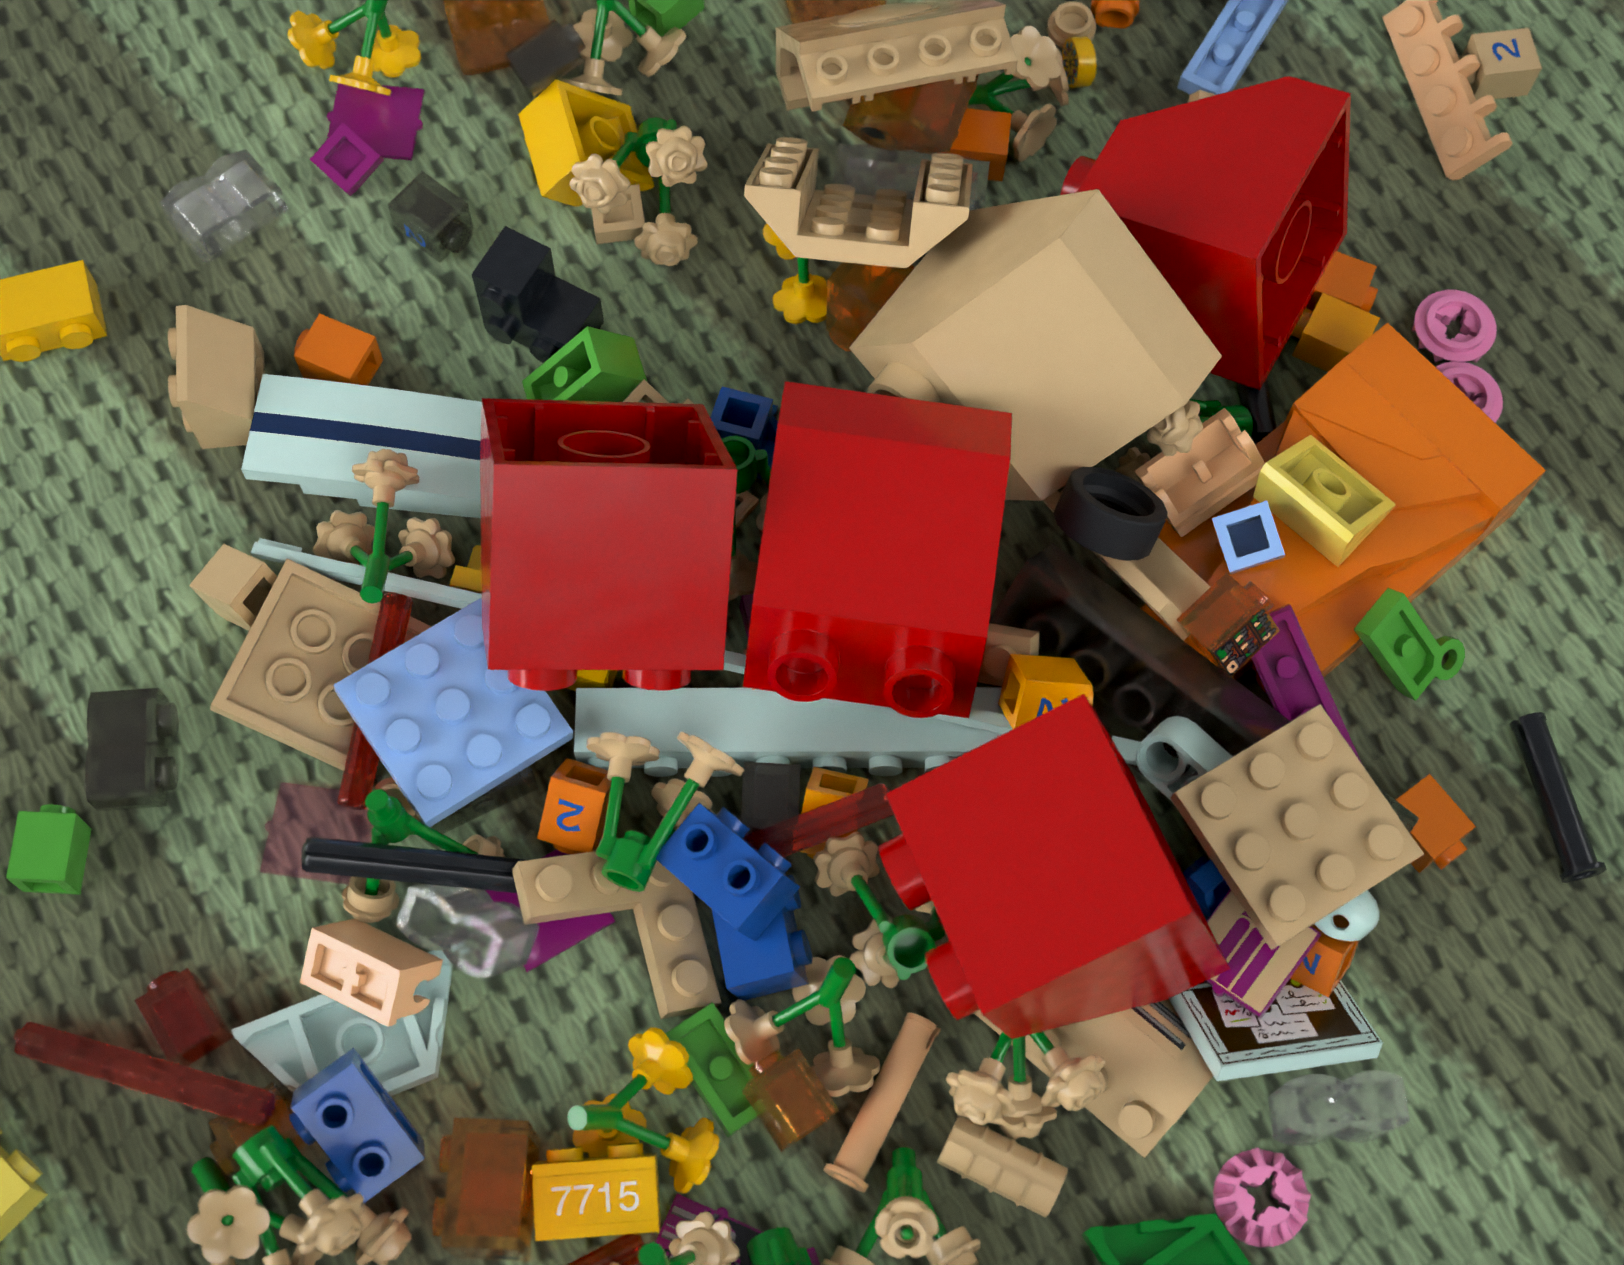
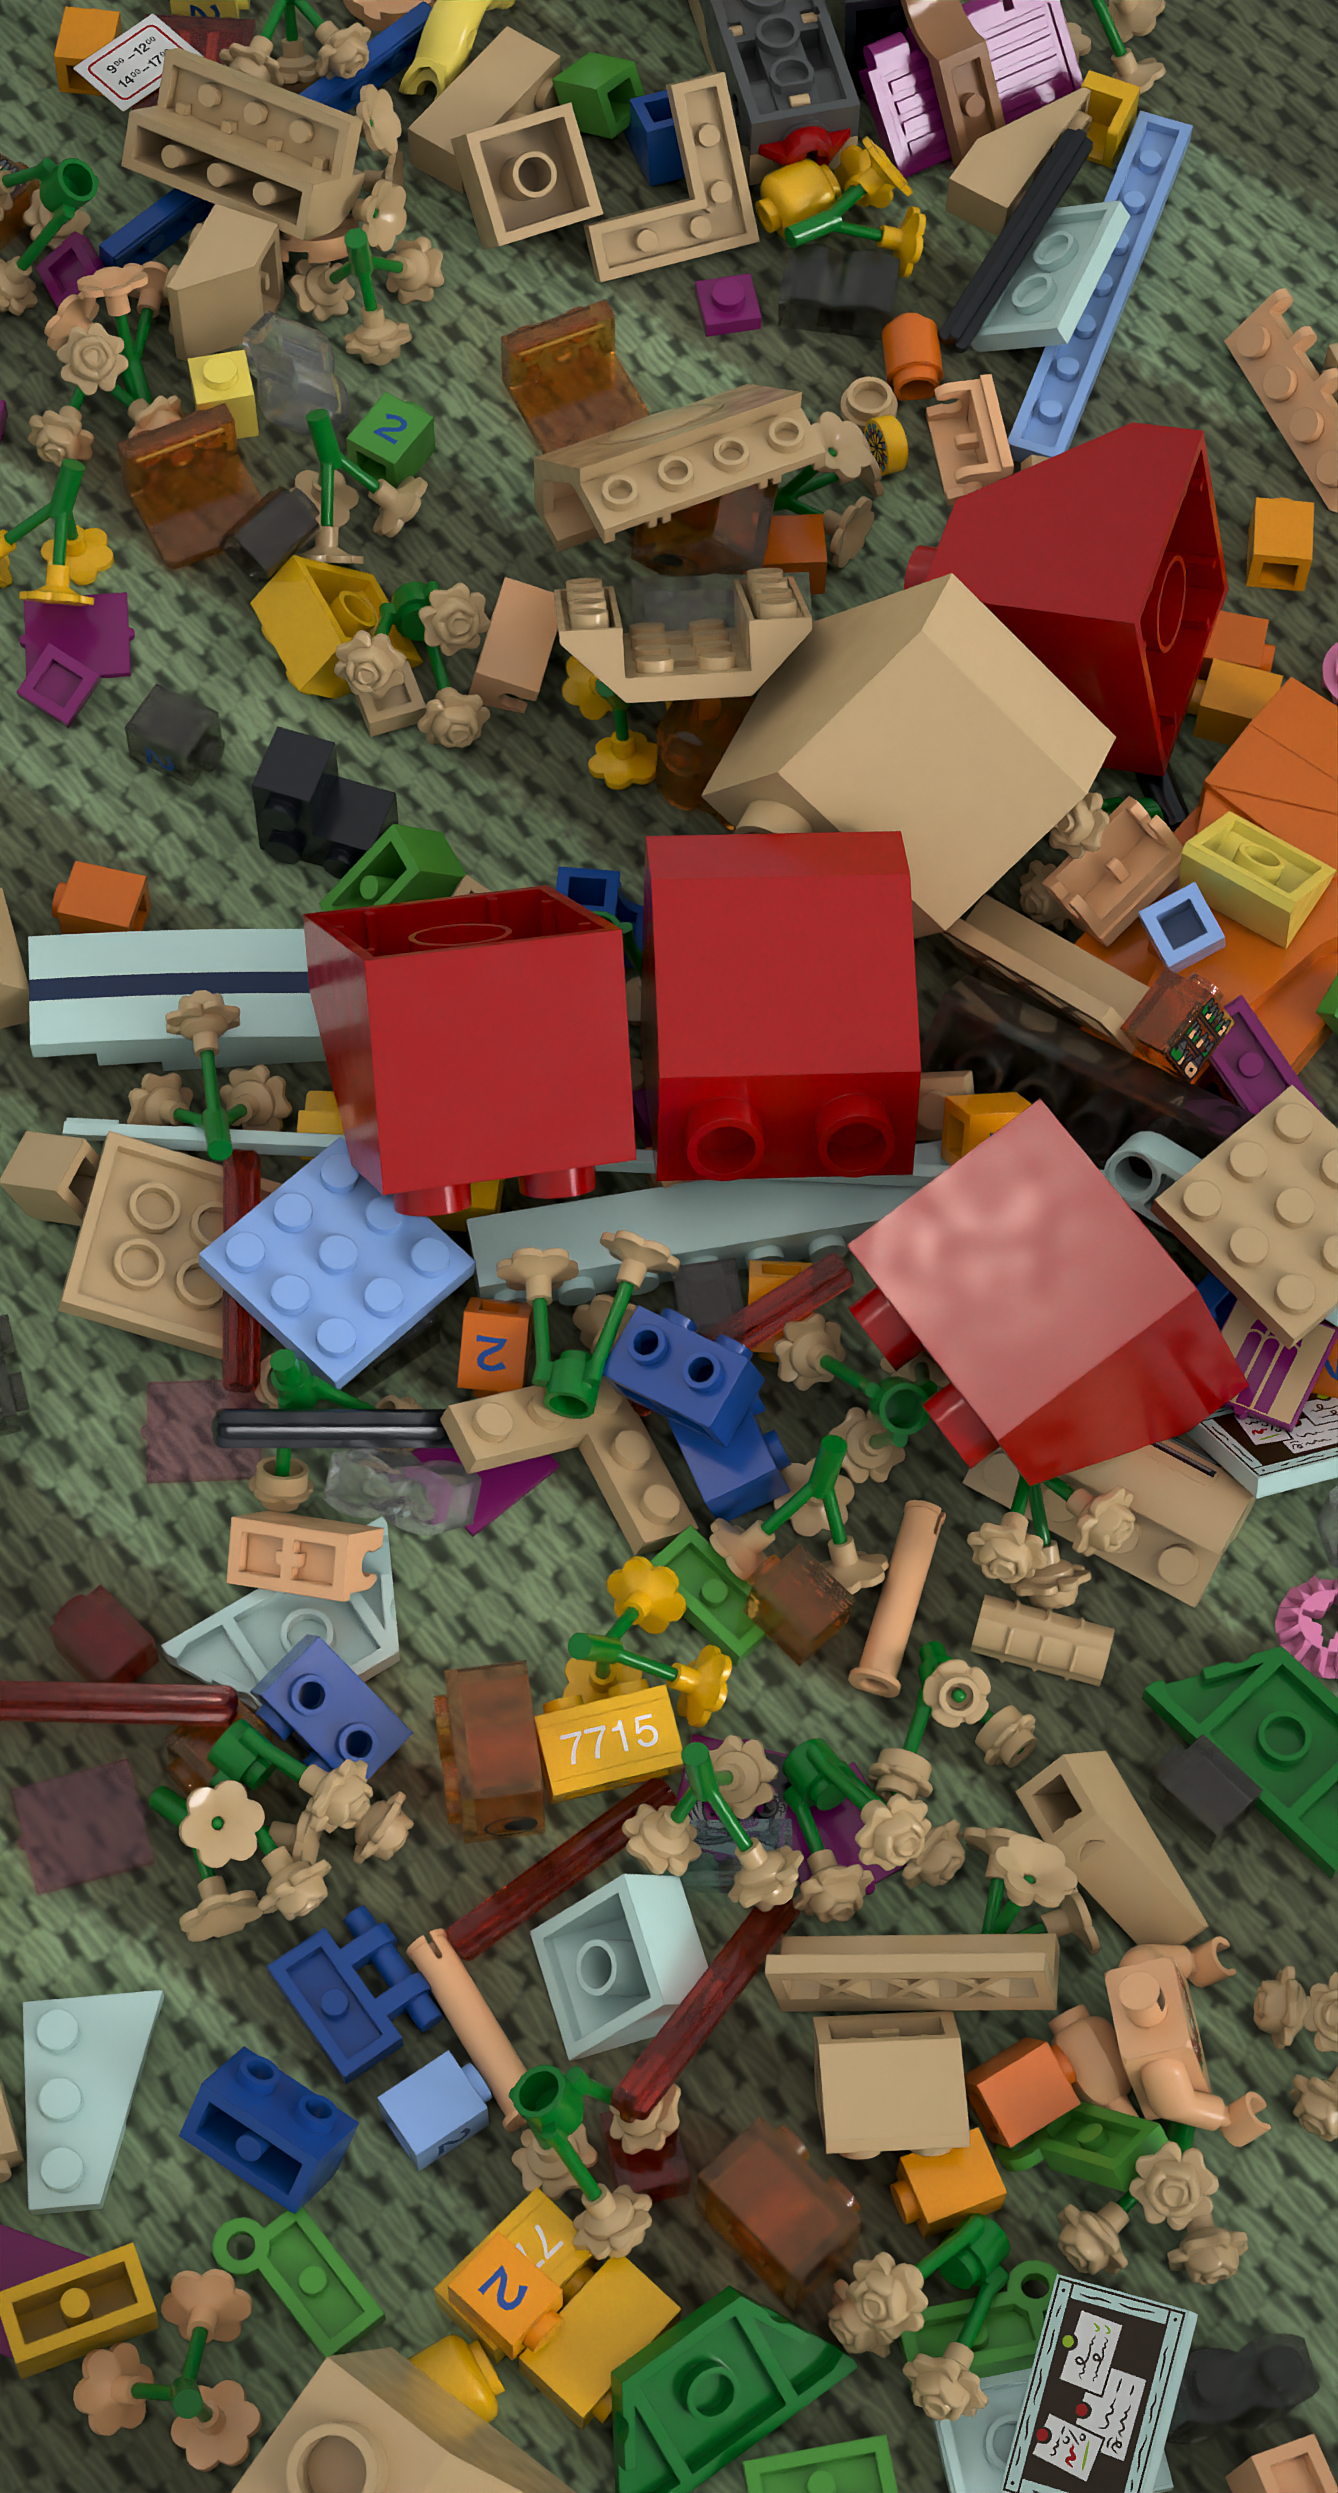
camera: 10 degrees left, 5 degrees down
black tyre [1053,467,1168,560] -> none
none -> clear pink piece [12,1758,154,1896]
none -> light nougat hinge [468,577,558,713]
none -> light nougat hinge [926,374,1014,506]
none -> light orange brick [1246,497,1314,591]

